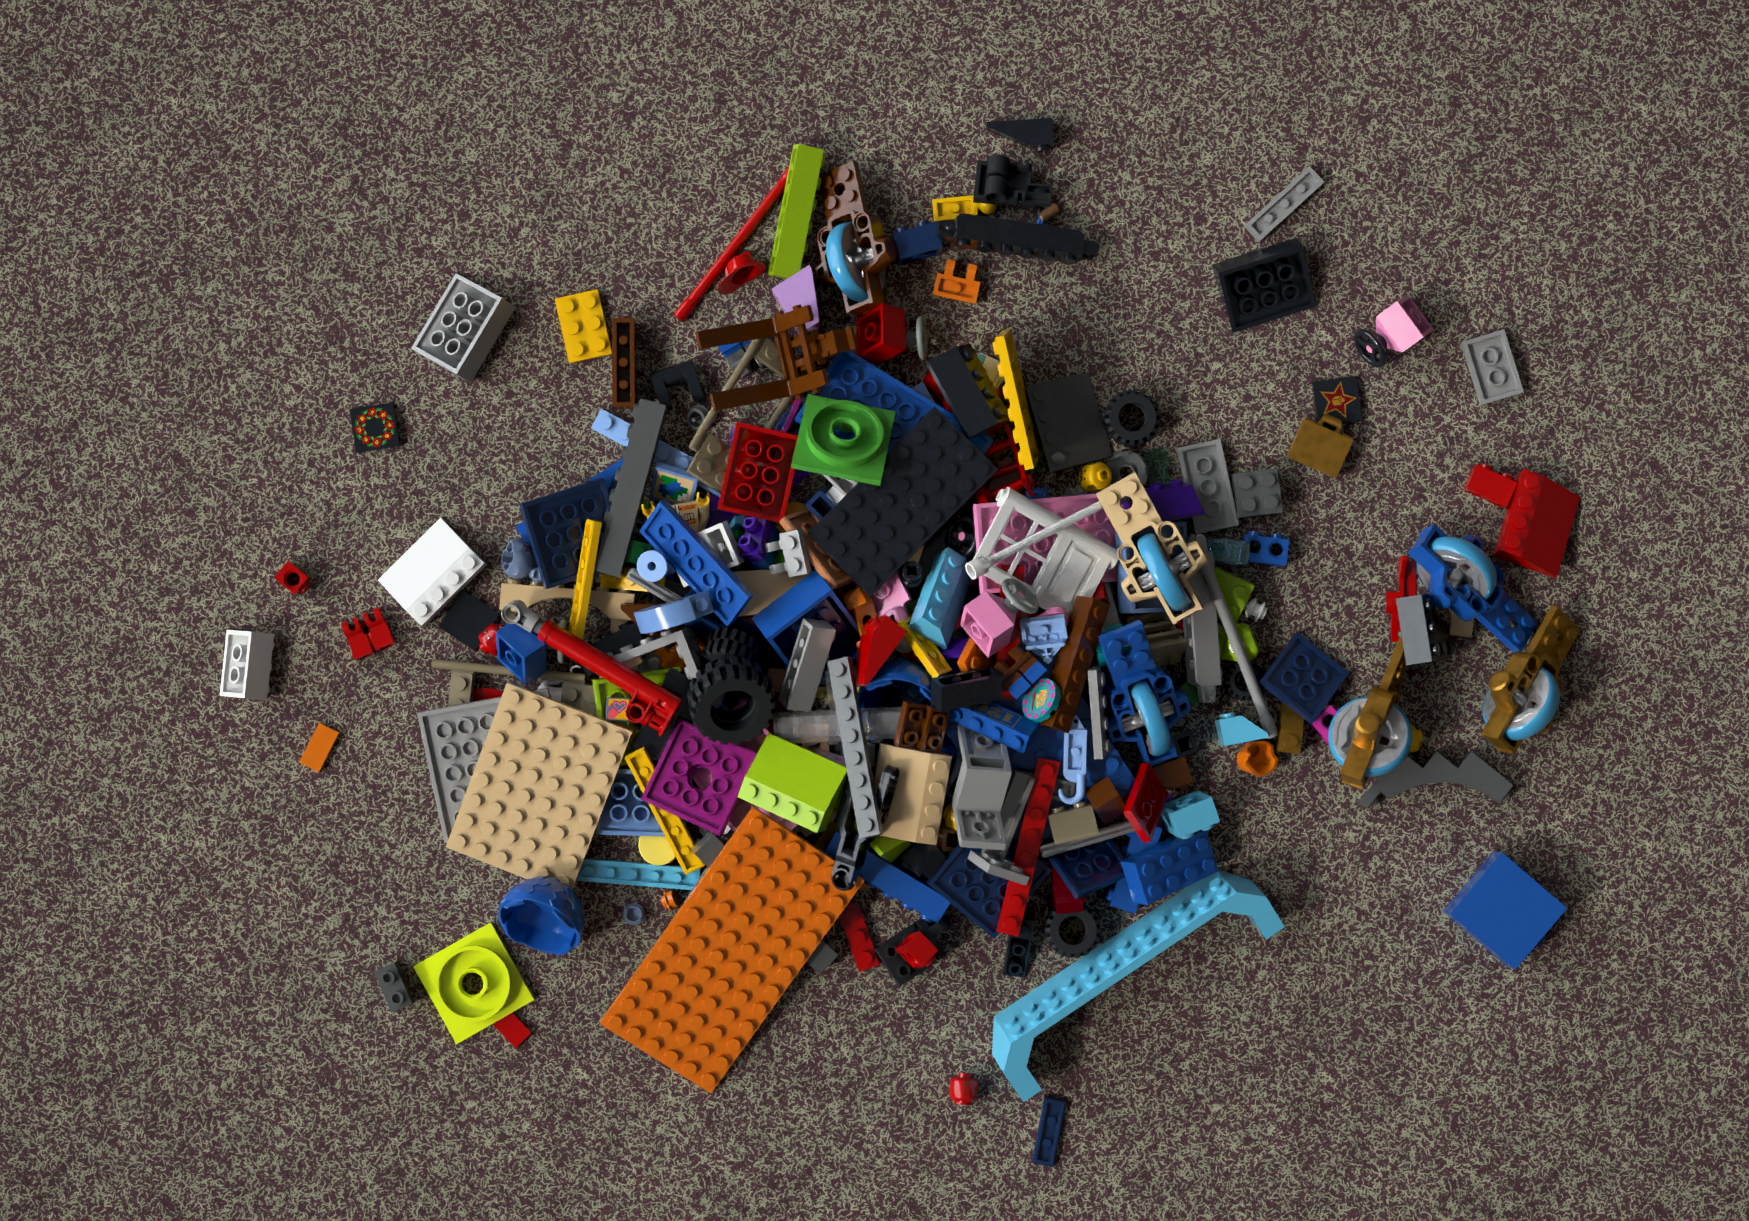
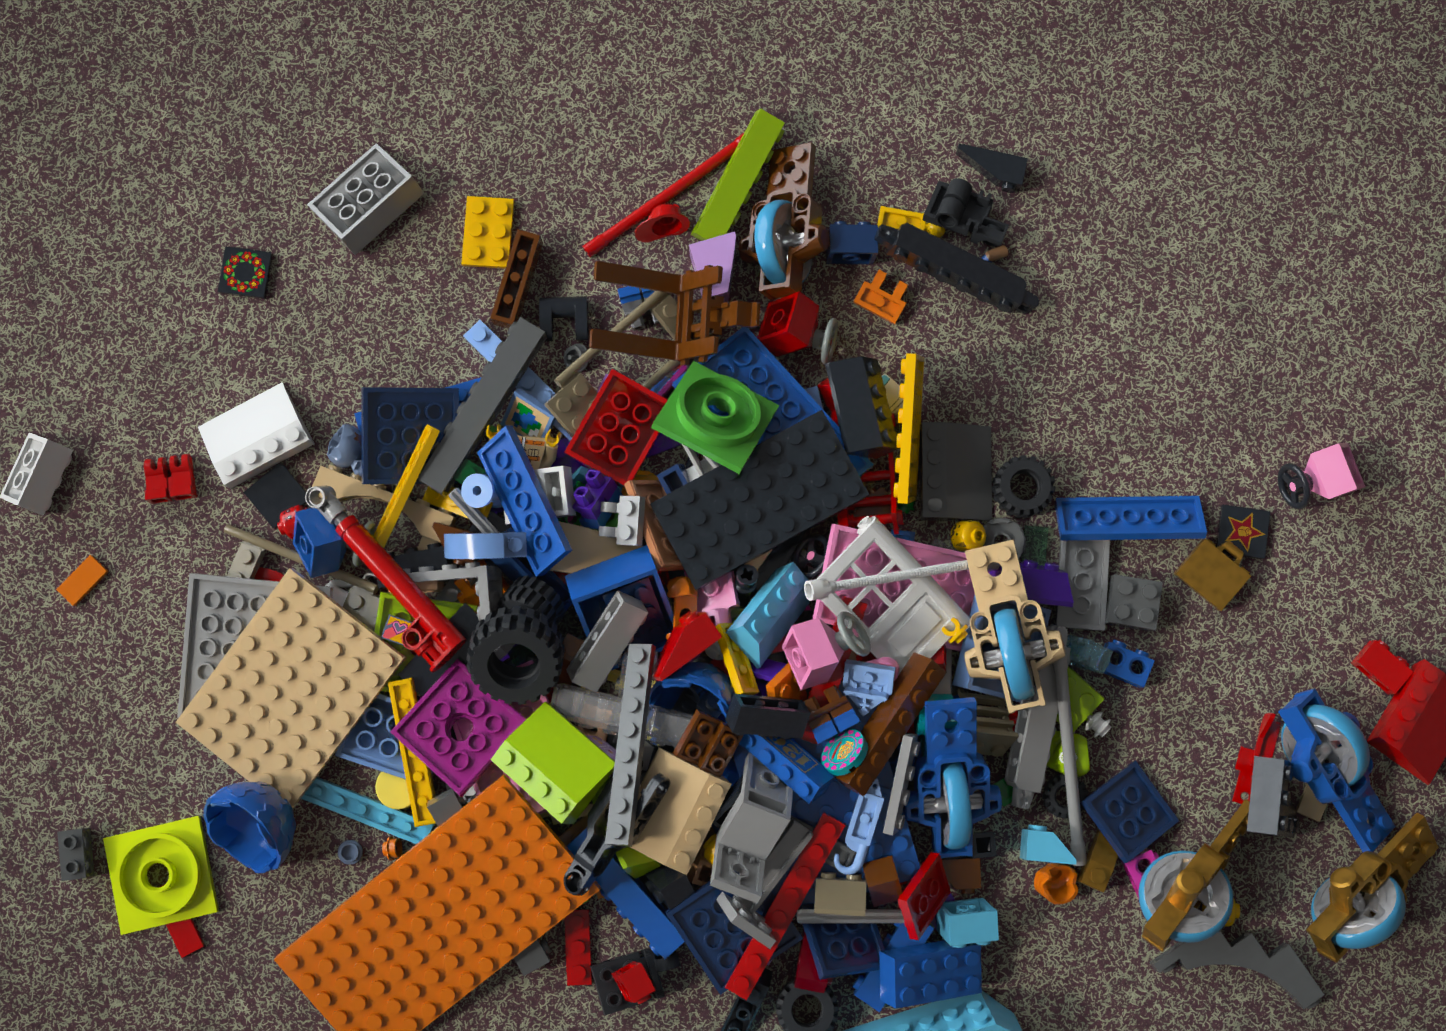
camera: 20 degrees right, 5 degrees down
red brick [274,561,312,595] -> none
black slope [1212,238,1316,333] -> none
light grey plate [1244,166,1324,242] -> none
light grey plate [1461,329,1524,406] -> none
none -> yellow plate [942,617,968,644]
none -> blue plate [1055,496,1207,541]

